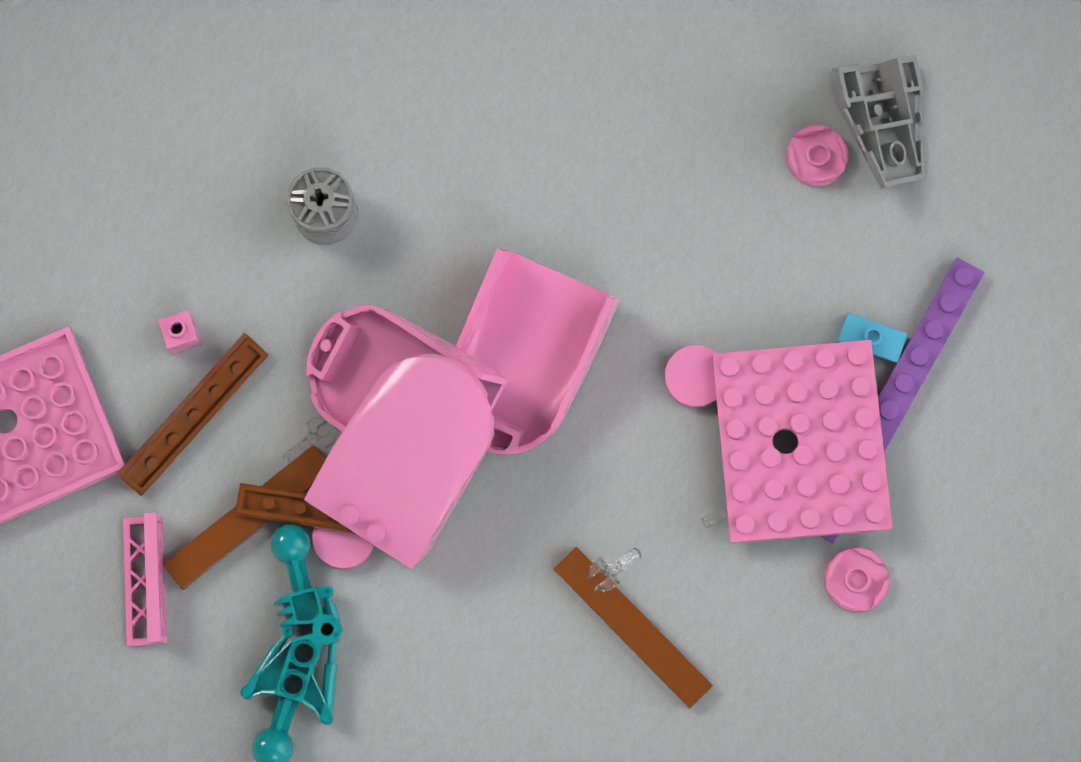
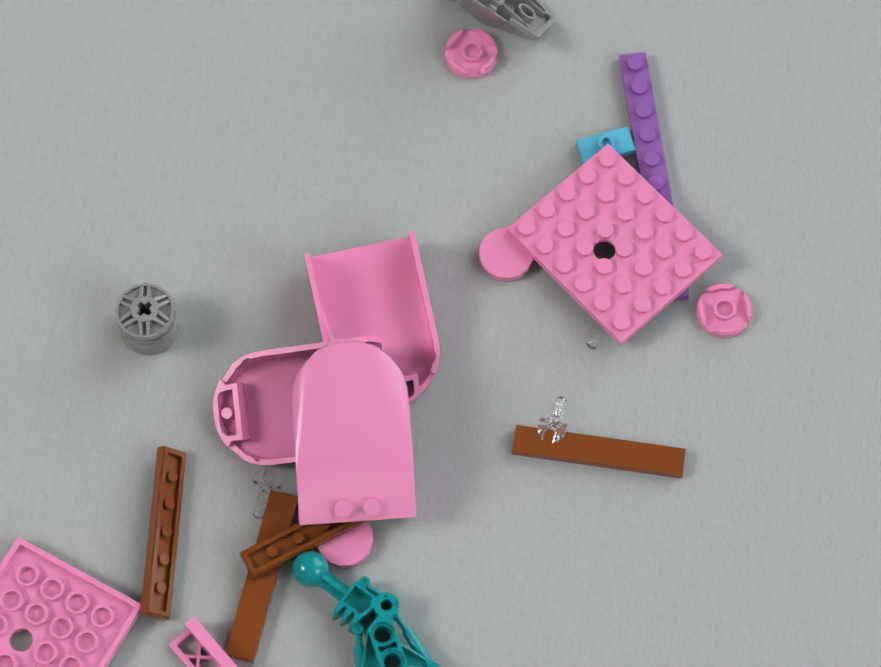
camera: 45 degrees left, 10 degrees down
bright pink plate [158,310,202,354] -> none

